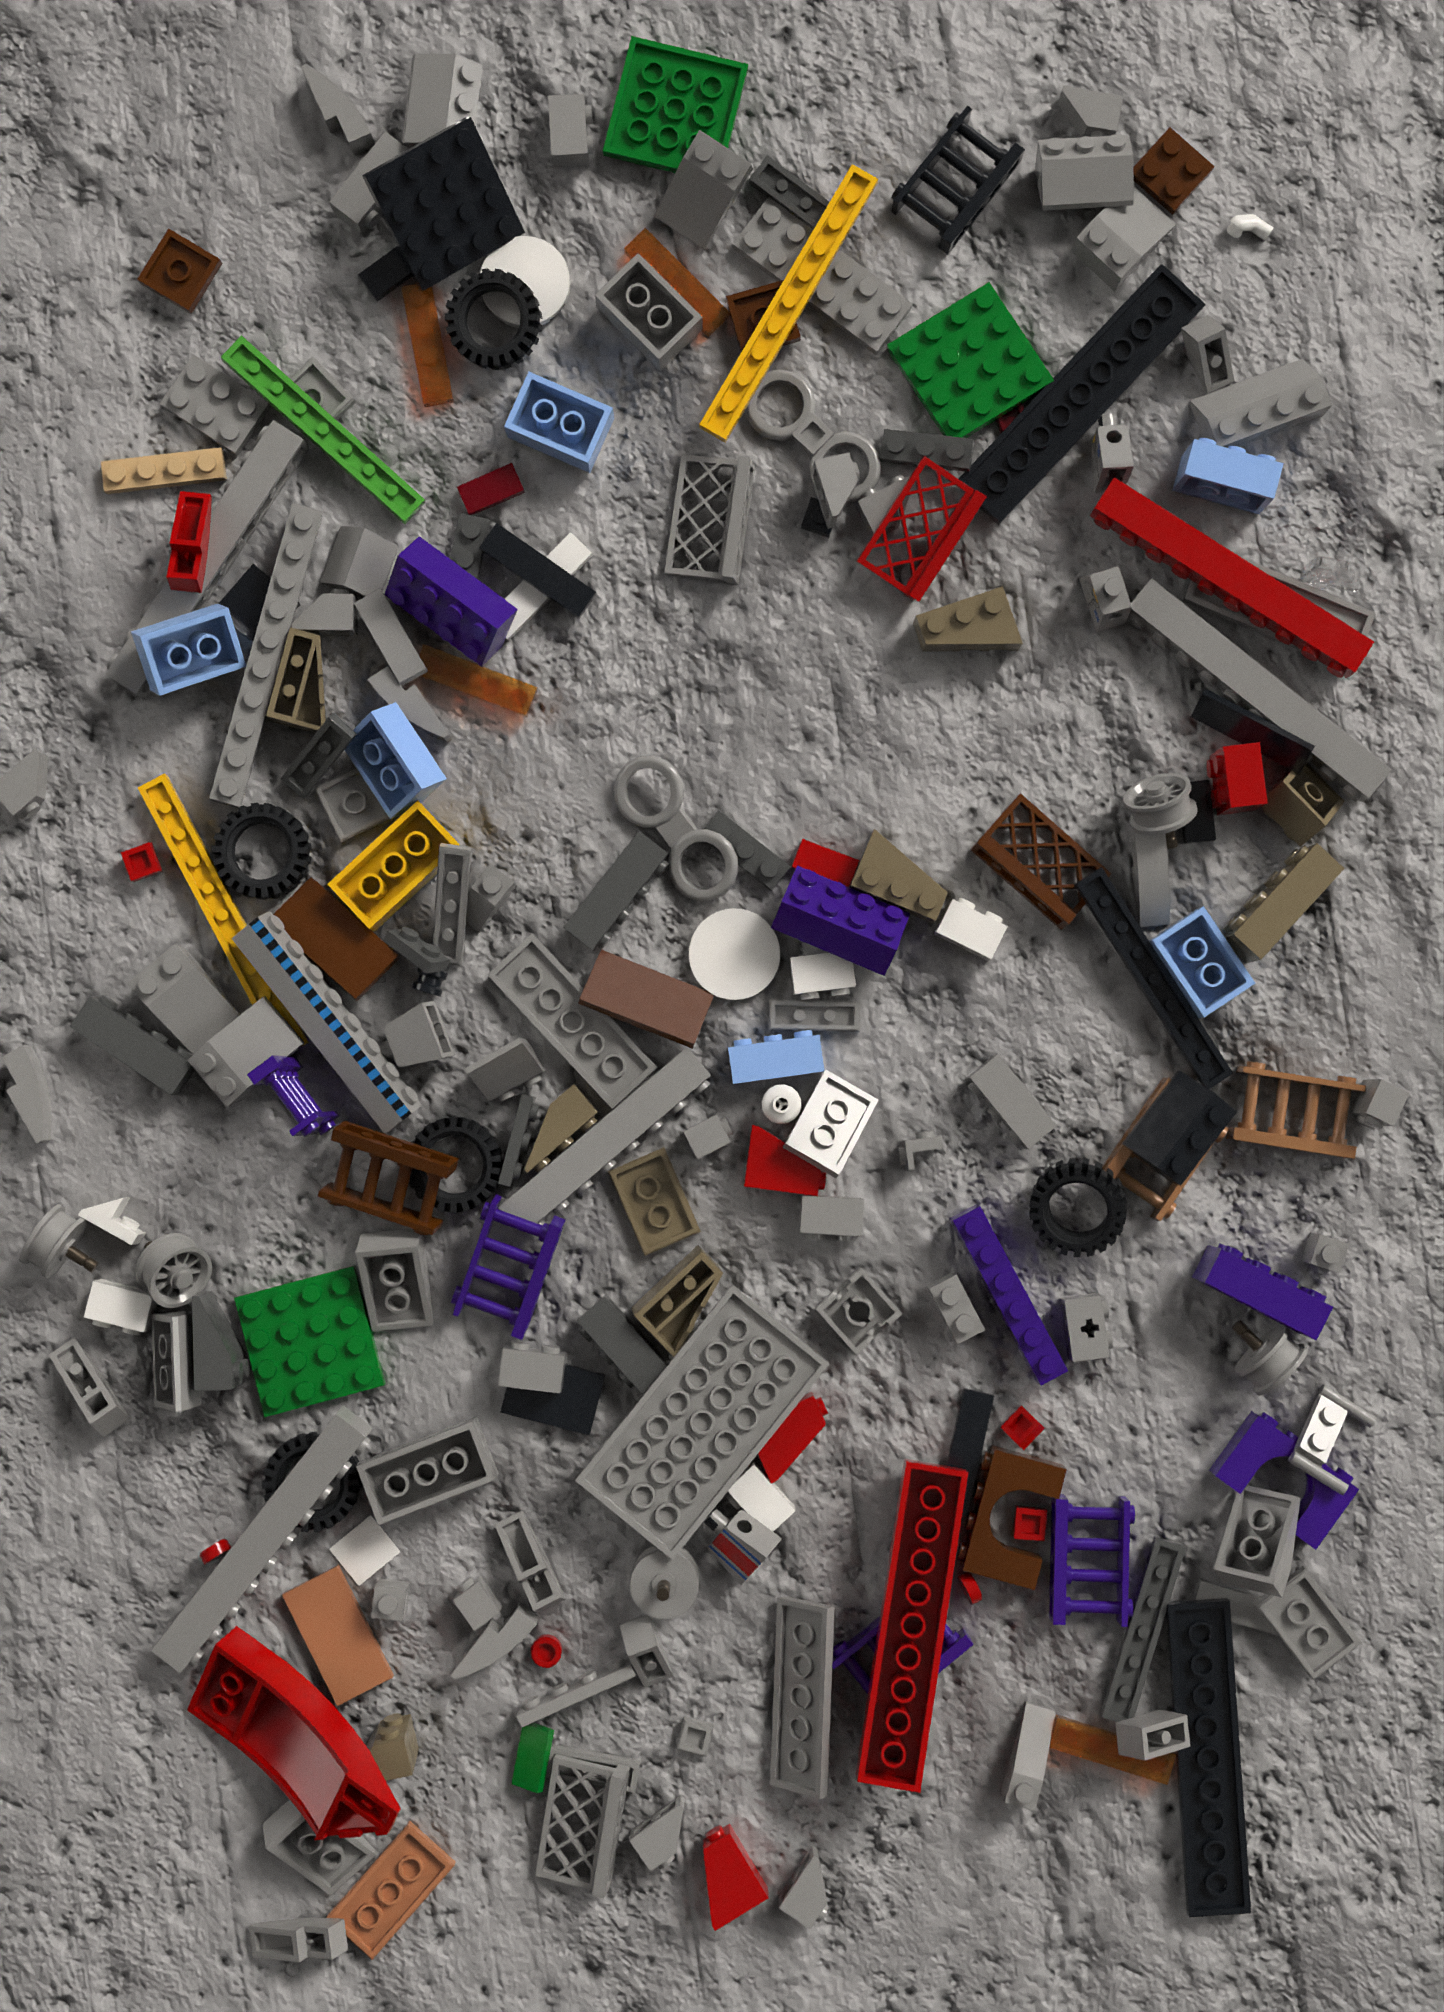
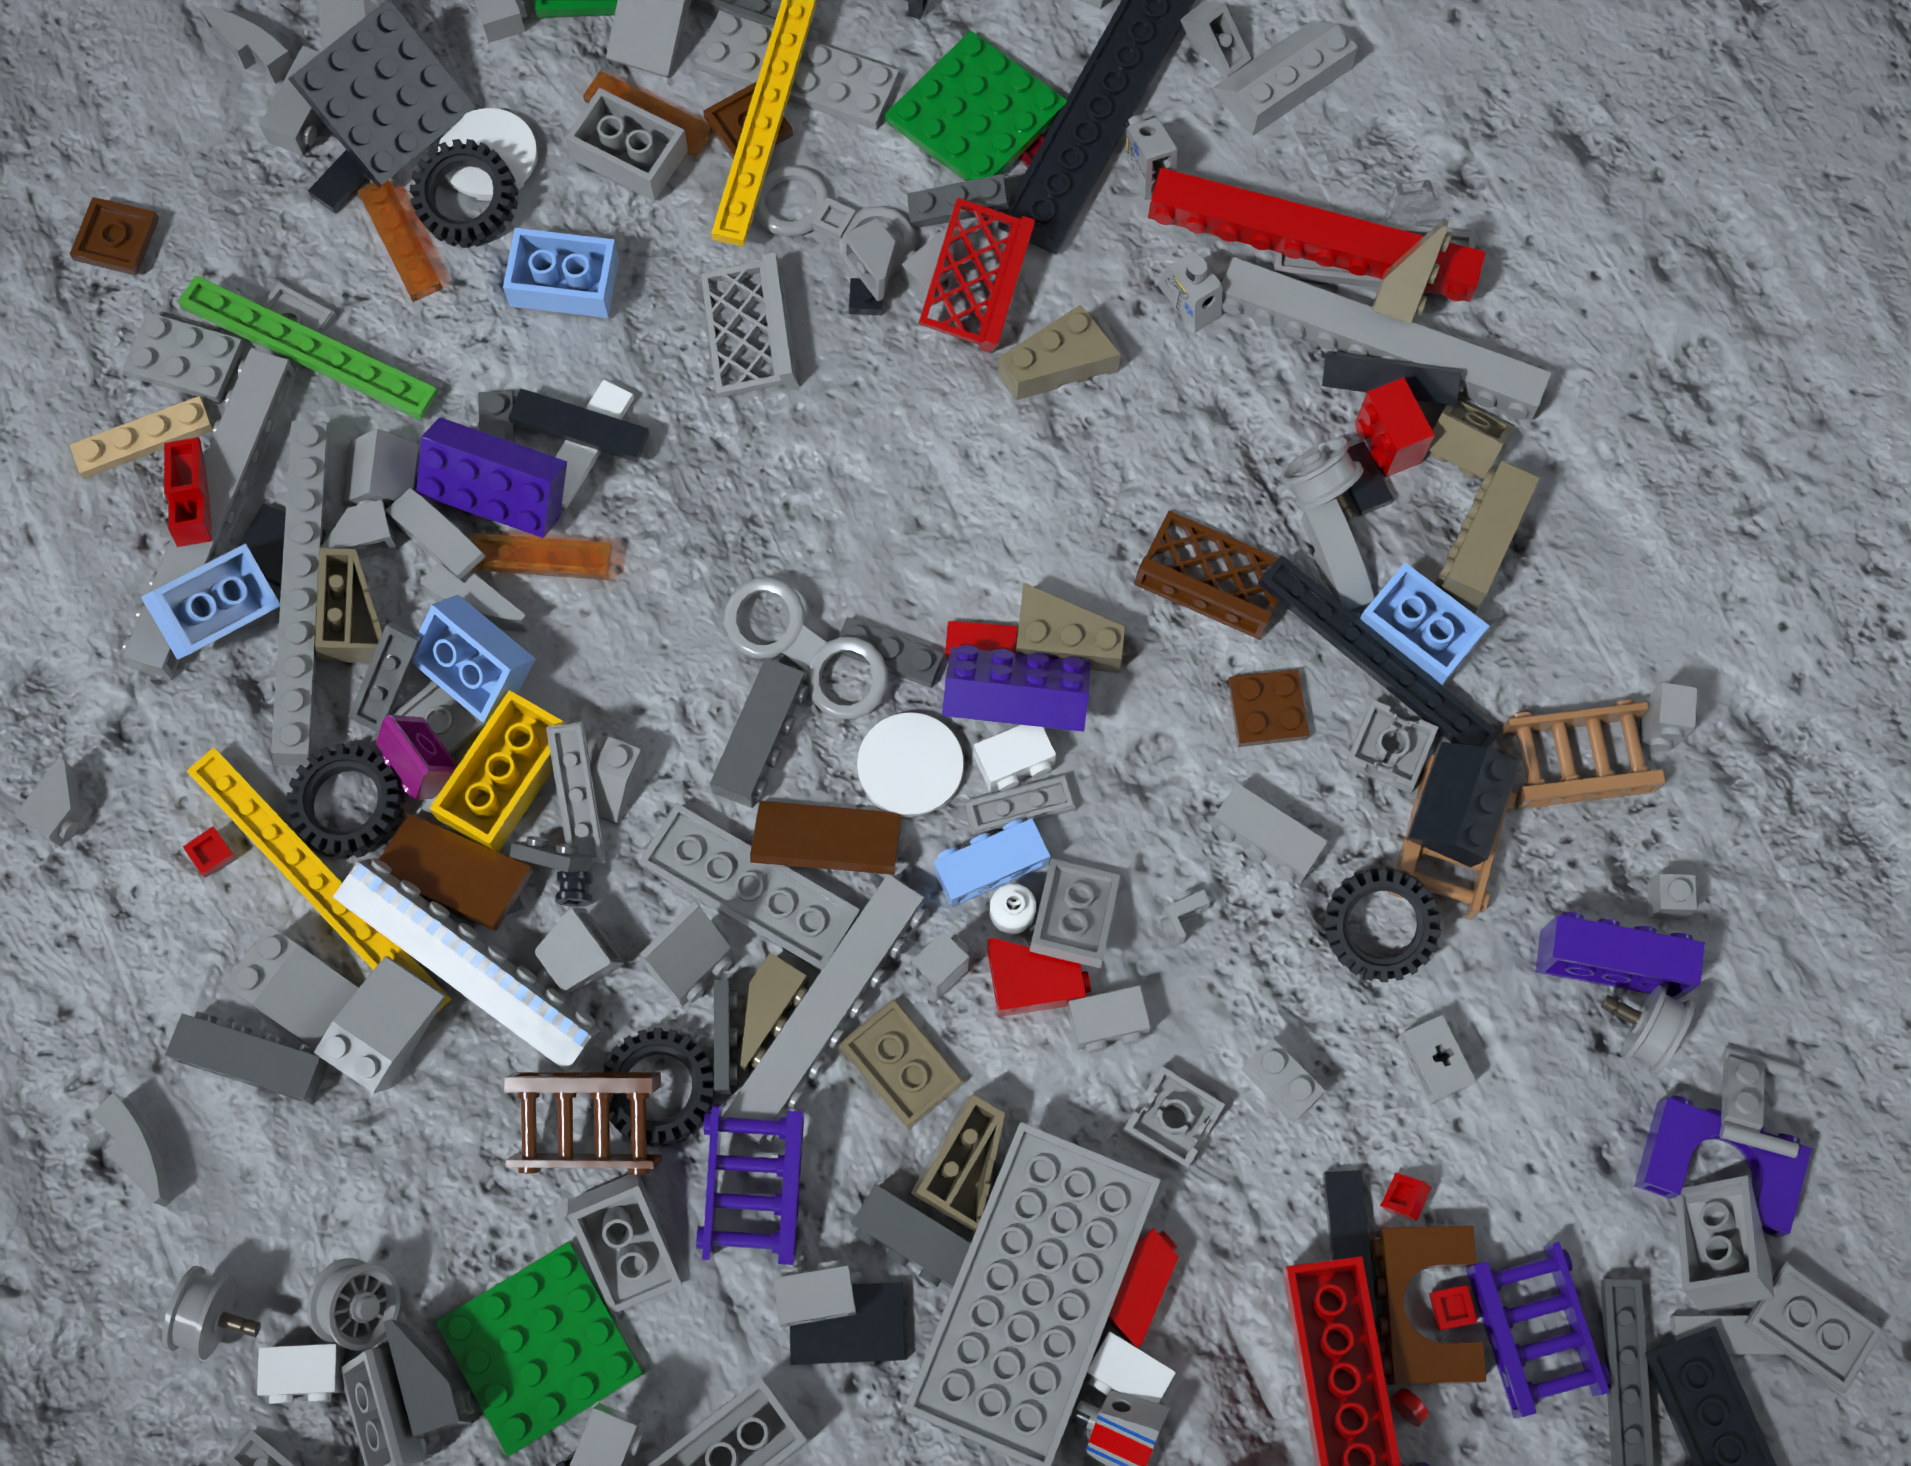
camera: 15 degrees left, 15 degrees down
white slope [78,1197,145,1245] -> none
dark purple fence [247,1055,340,1137] -> none
dark red tile [457,463,525,516] -> none
white brick [934,898,1008,961] -> none
dark purple brick [949,1204,1068,1386] -> none
light blue brick [1172,438,1284,514] -> none
none -> magenta slope [376,714,458,799]
none -> reddish brown plate [1228,669,1309,747]
none -> light grey brick [1344,700,1438,793]
none -> dark tan slope [1372,219,1452,324]

